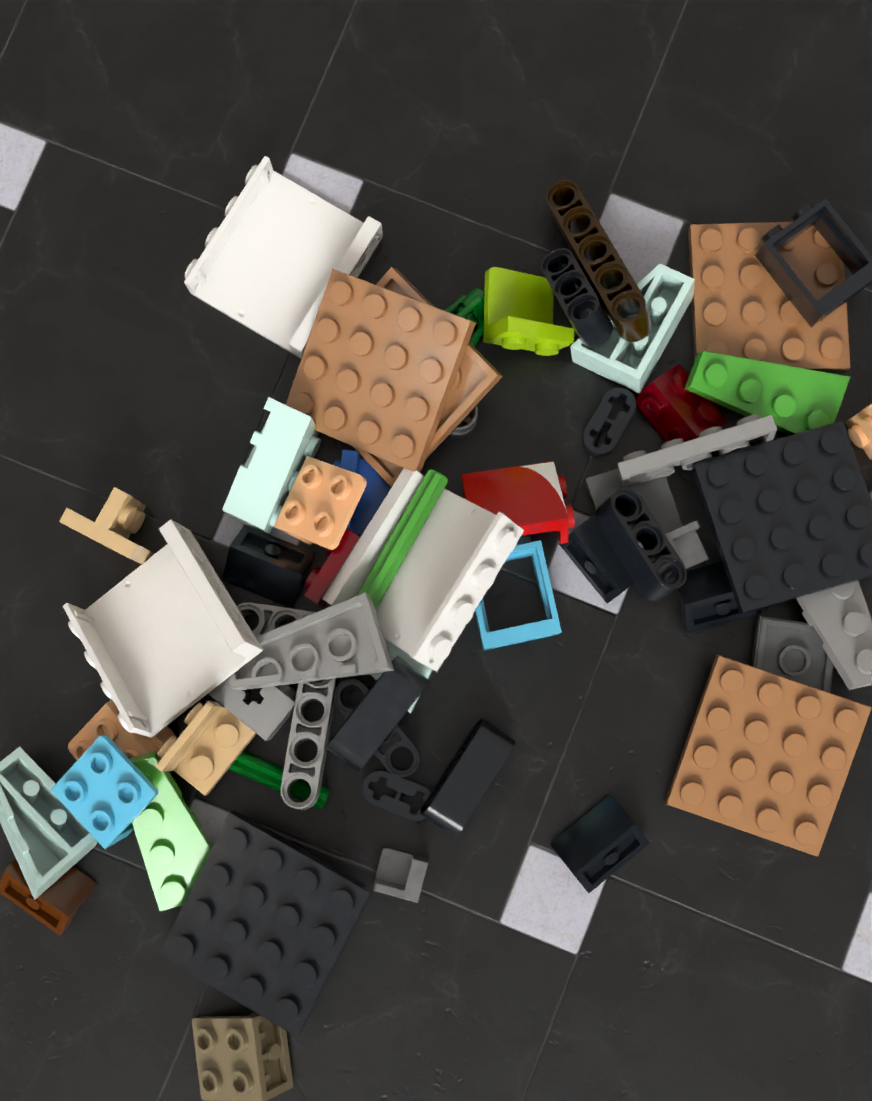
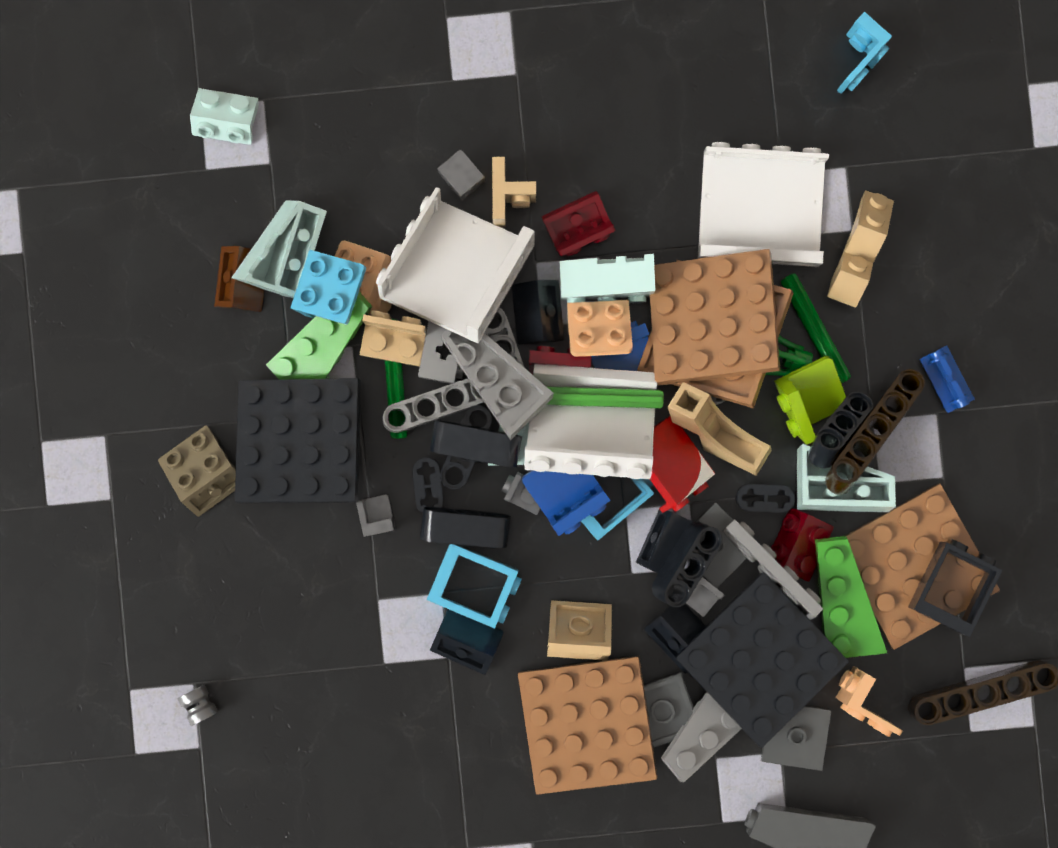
camera: 60 degrees right, 5 degrees up
none -> medium azure window [427,544,522,628]
none -> flat silver panel [437,150,485,201]
none -> flat silver bracket [502,472,540,515]
none -> blue bracket [522,470,611,536]
none -> dark red bracket [541,191,615,256]
none -> tan bracket [547,600,612,660]
none -> tan arch [668,382,772,476]
none -> green axle [781,273,851,383]
none -> tan arch [827,190,894,308]
none -> medium azure bracket [837,12,892,94]
none -> blue hinge [919,345,975,413]

